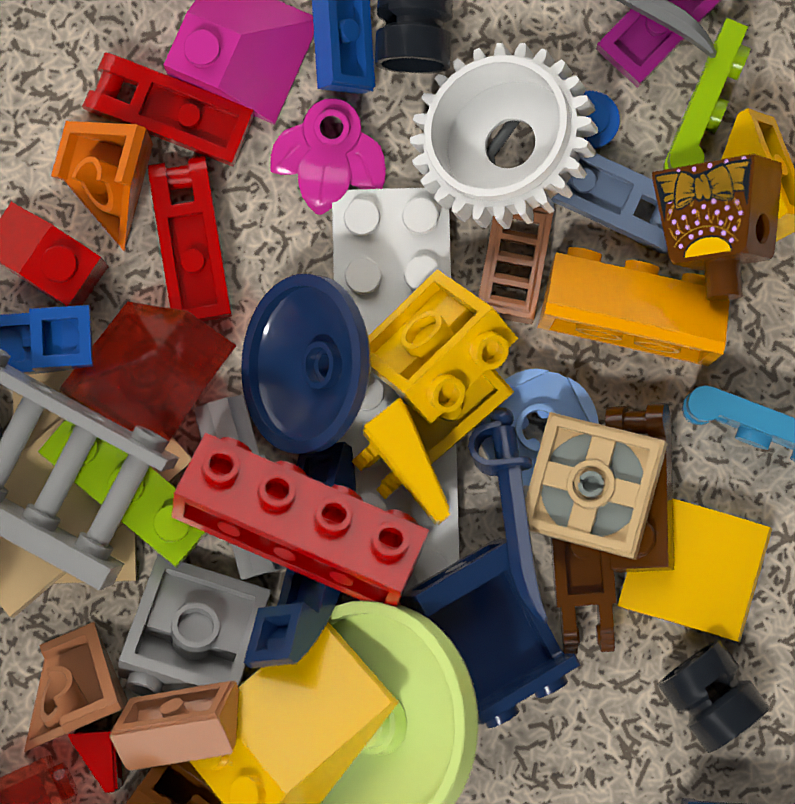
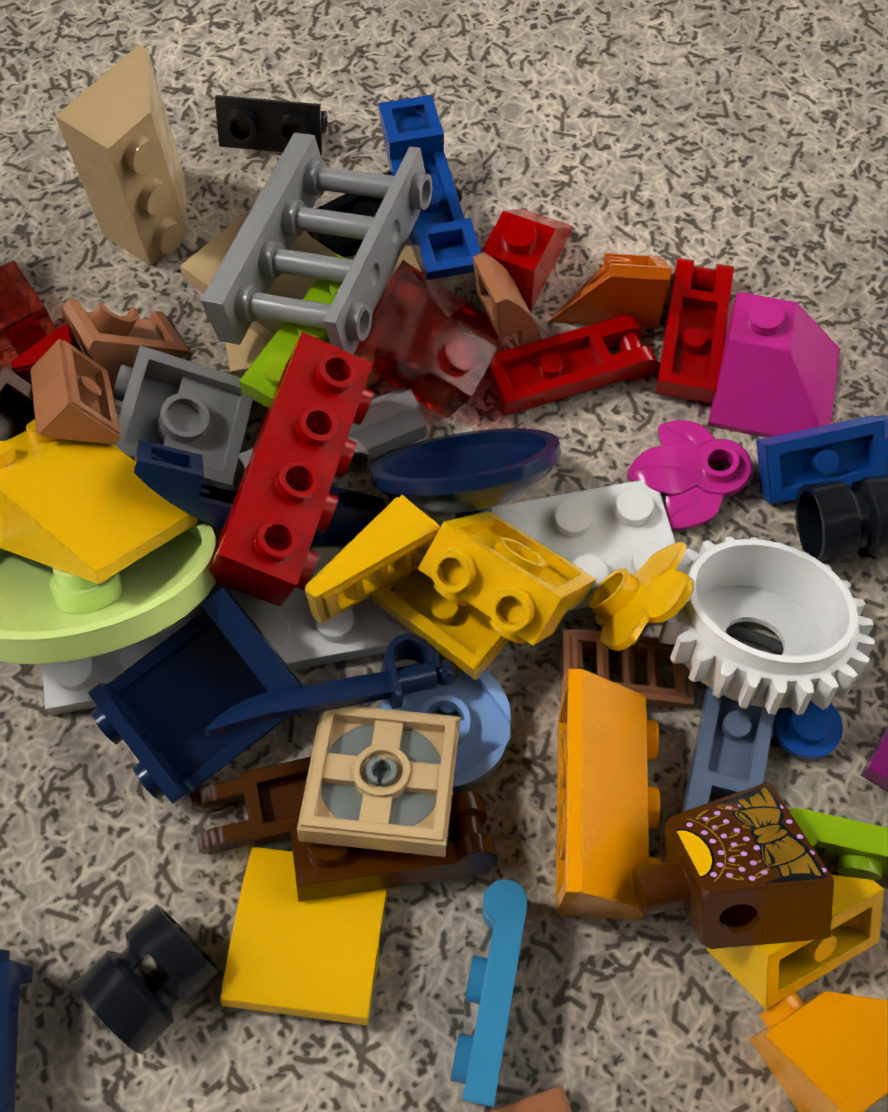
camera: 85 degrees right, 20 degrees down
none -> nougat slope [473,253,542,347]
none -> yellow plate [588,542,694,651]

